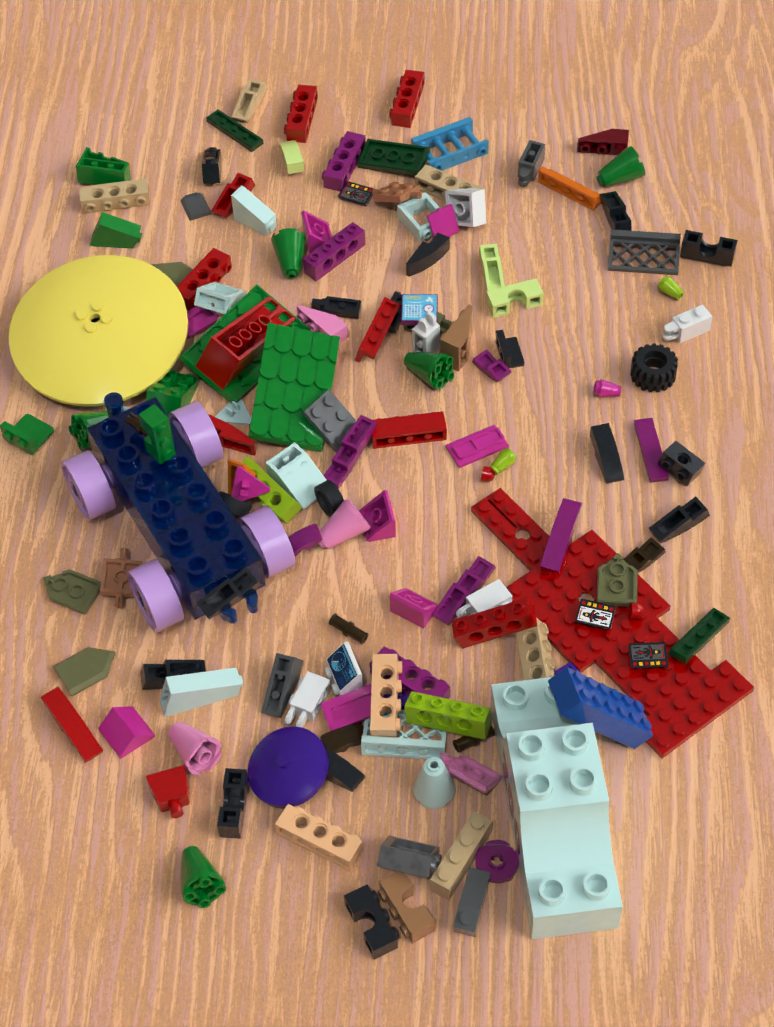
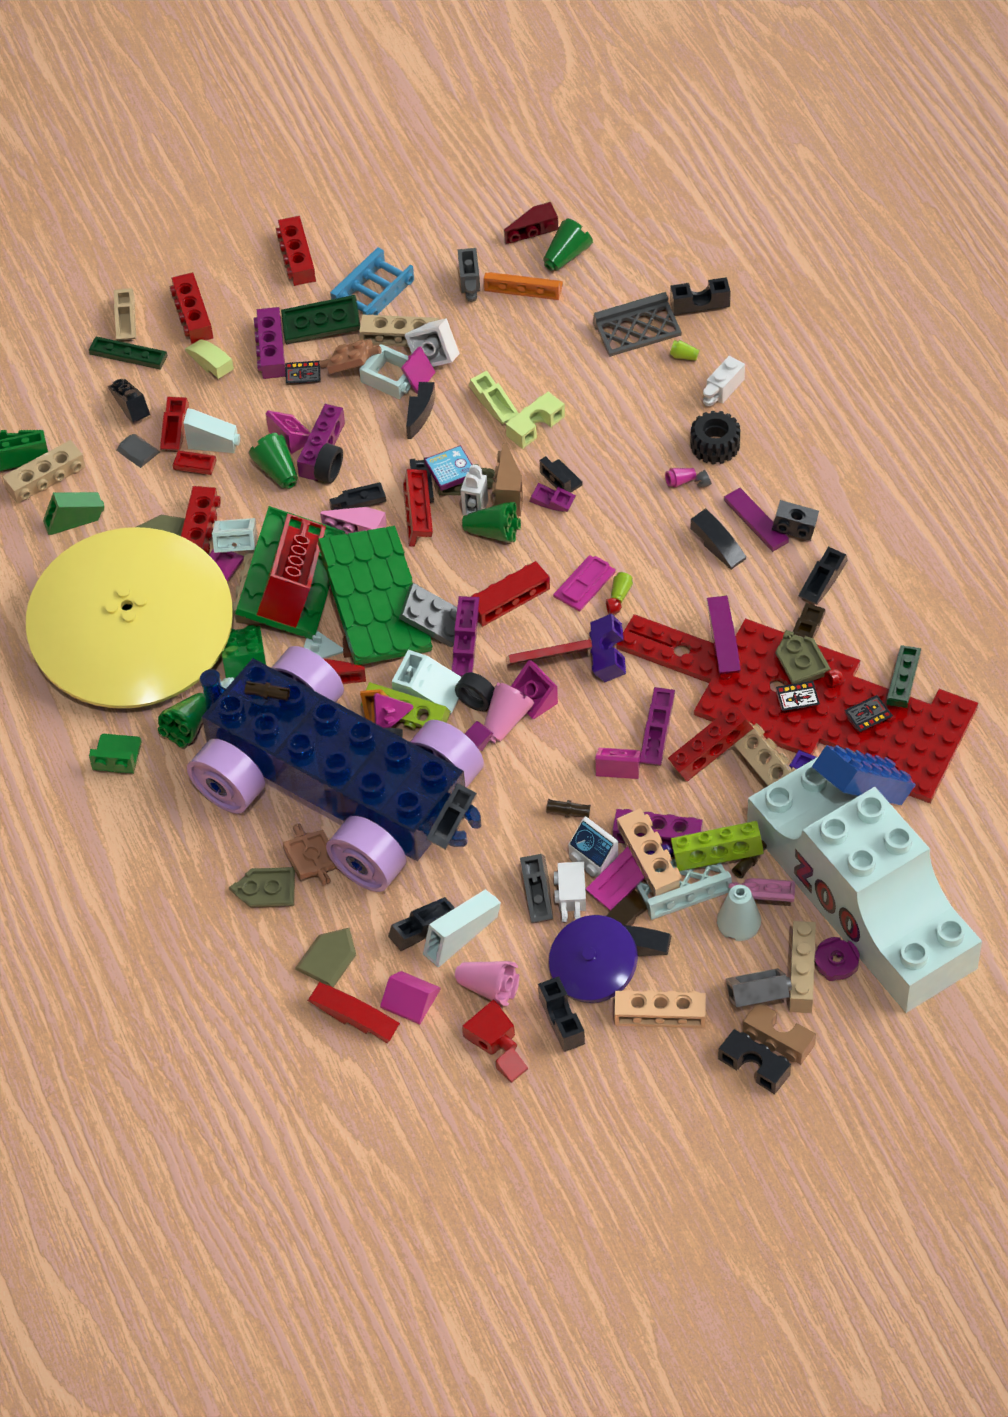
camera: 25 degrees left, 0 degrees up
green arch [138,404,176,464] -> none
green cone [181,846,226,908] -> none
dark grey slope [453,867,491,937] -> none
white hinge [456,579,512,618] -> none
black slope [600,191,632,231] -> none
none -> red plate [173,450,217,475]
none -> black tyre [314,443,343,483]
none -> slope [495,1047,528,1083]
none -> red tile [506,639,592,666]
none -> dark purple arch [589,614,626,682]
none -> dark grey hinge [695,470,712,488]

